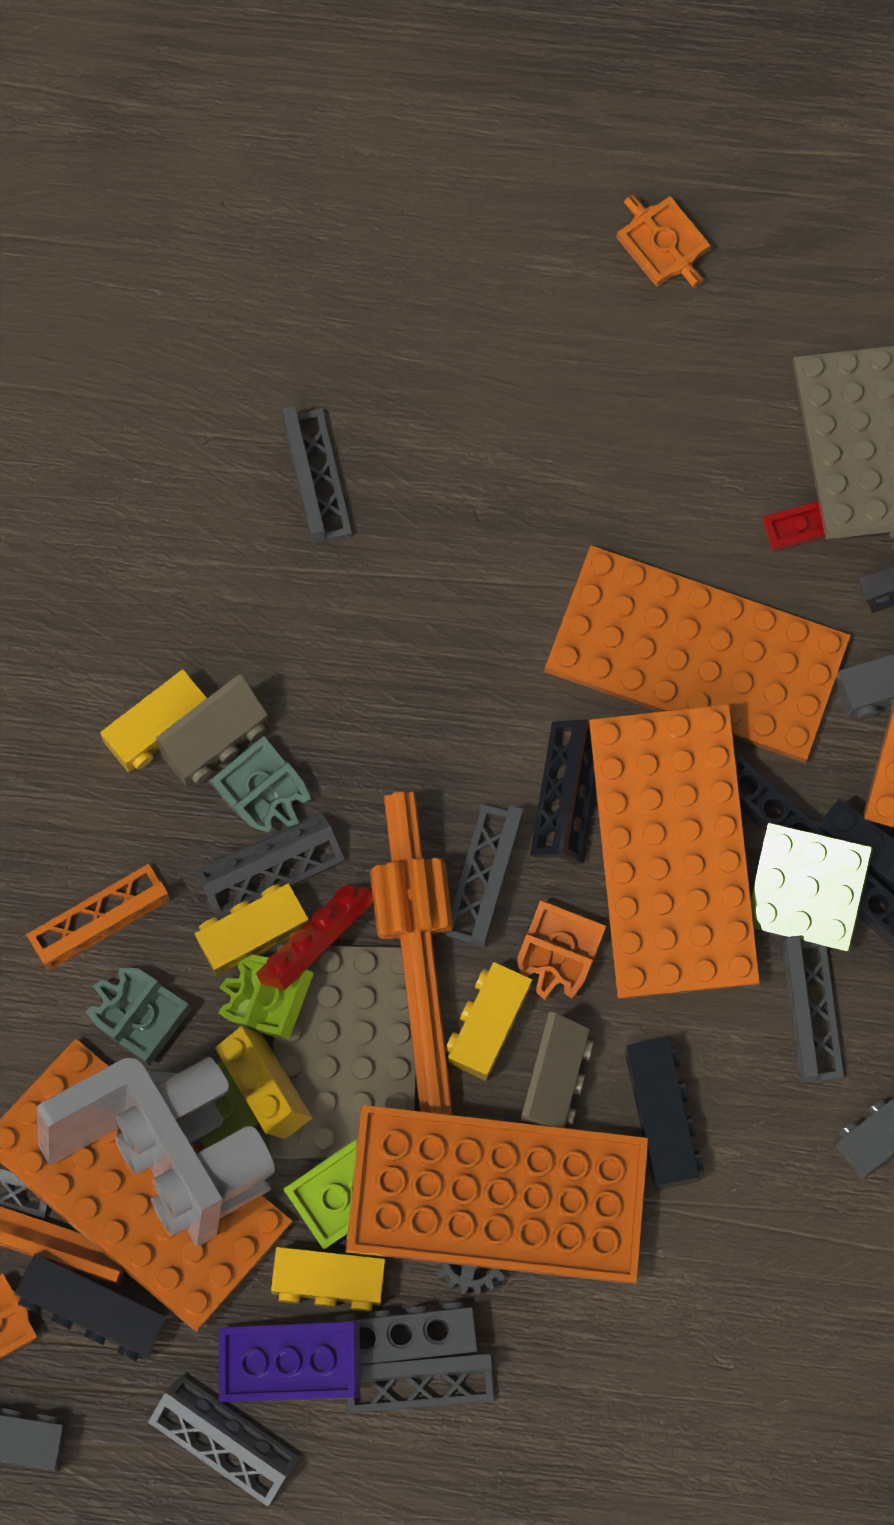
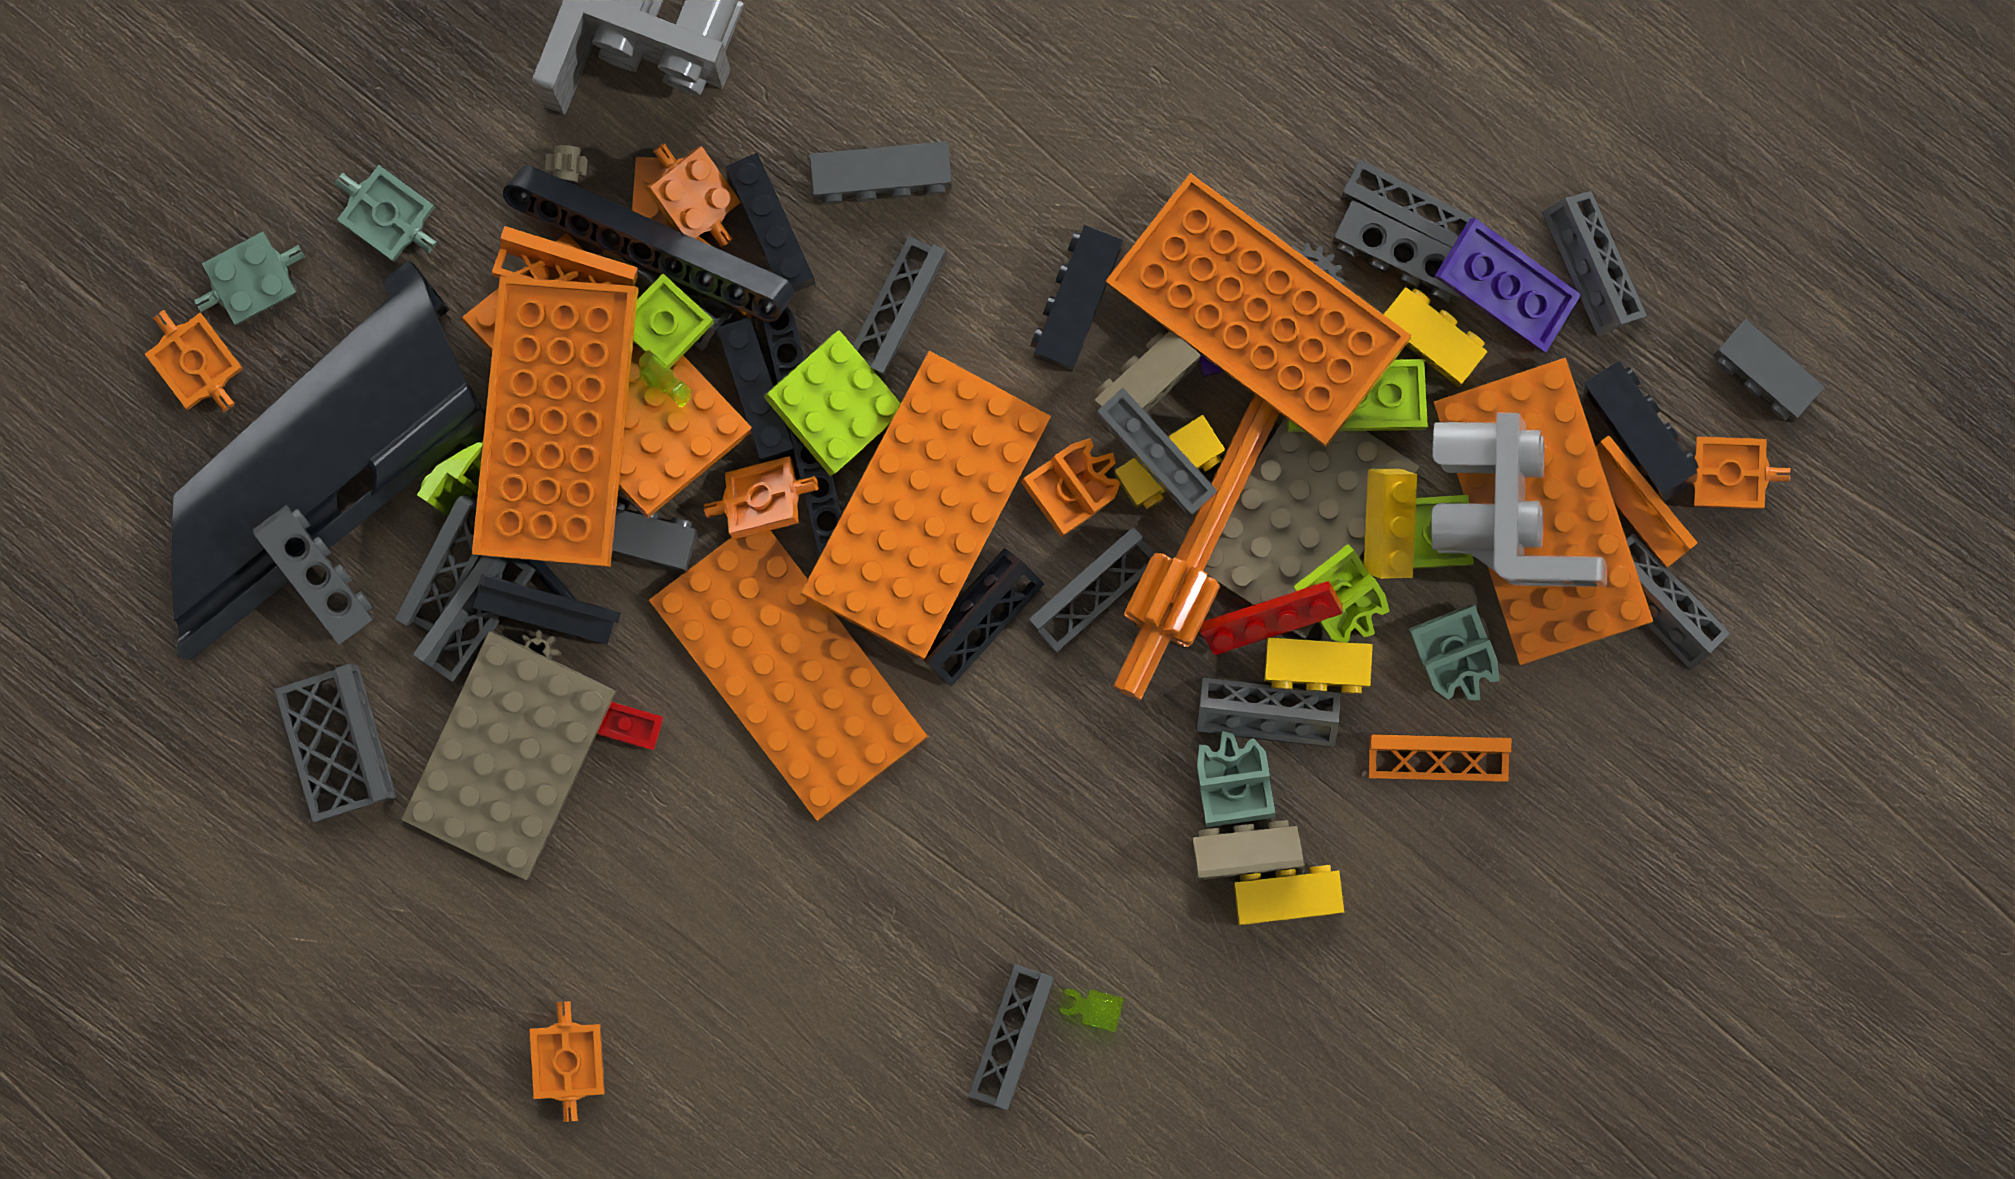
camera: 145 degrees left, 10 degrees up
none -> orange plate [704,456,819,539]
none -> clear neon green plate [1059,989,1124,1032]
none -> dark grey fence [1094,388,1217,516]

